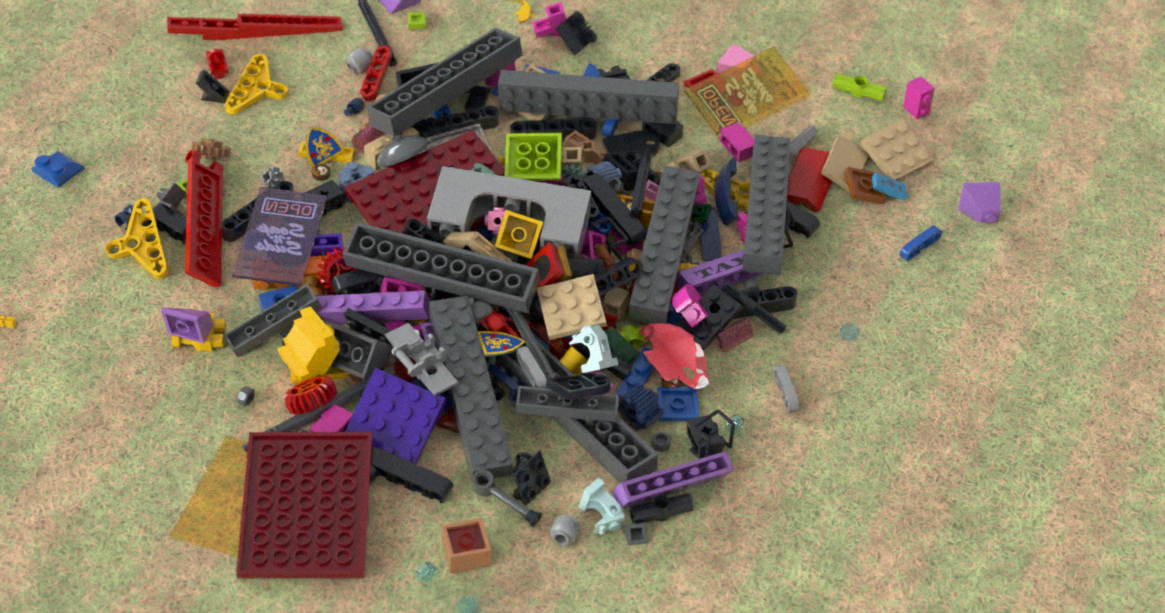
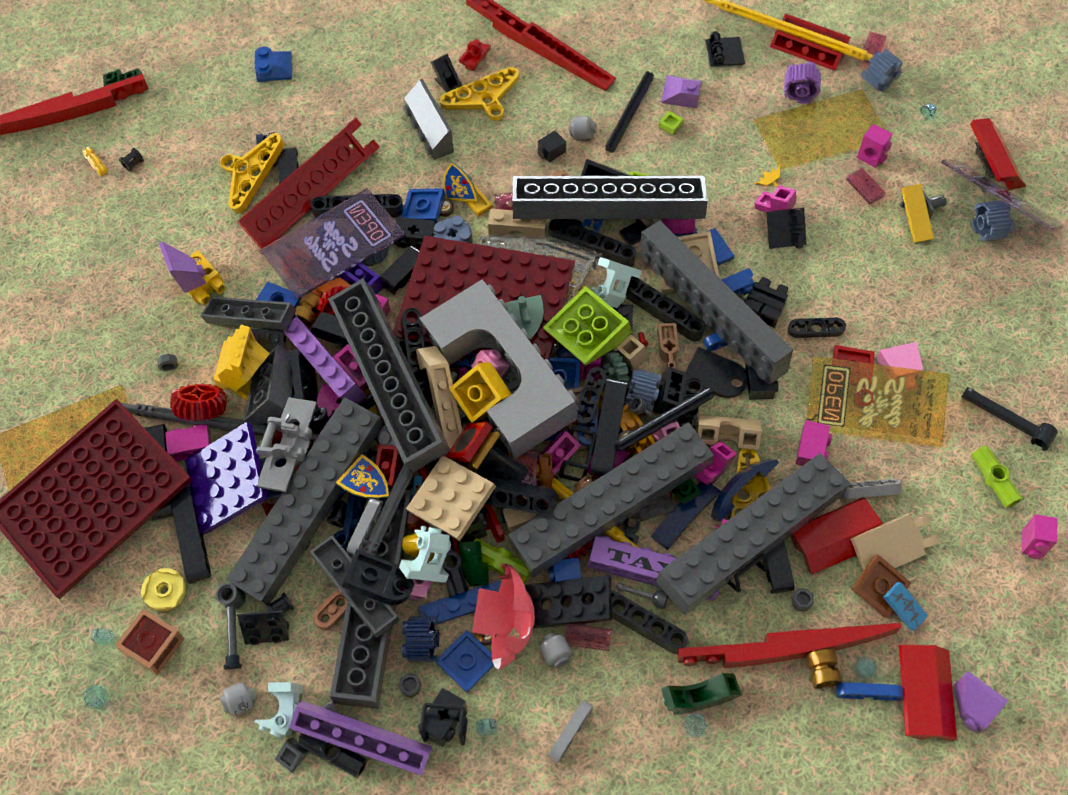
camera: 50 degrees right, 15 degrees up
dark grey bracket [157,183,186,216] -> none
medium nougat gear [191,138,231,160] -> none
light grey gear [262,167,284,189] -> none
dark blue cylinder [344,98,365,116] -> none
red beam [360,46,392,101] -> none
dark grey dish [377,135,429,166] -> none
red tile [487,313,506,332] -> none
dark pink brick [671,283,709,328] -> none
black axle [722,282,786,334] -> none
tan plate [860,119,934,181] -> none
none -> black bush [119,148,144,172]
none -> light yellow plate [141,568,187,612]
none -> nougat plate [313,591,347,630]
none -> black beam [380,245,420,295]
none -> blue tile [401,189,446,223]
none -> slope [403,79,454,160]
none -> black brick [537,130,566,163]
none -> light grey head [539,633,572,668]
none -> light aqua tile [592,257,642,308]
none -> dark green arch [661,673,742,715]
none -> red slope [677,623,901,668]
none -> dark grey tile [792,589,814,611]
none -> pearl gold wheel [806,649,843,689]
none -> clear light blue tile [854,656,877,680]
none -> red slope [899,645,957,741]
none -> black piece [962,387,1058,451]

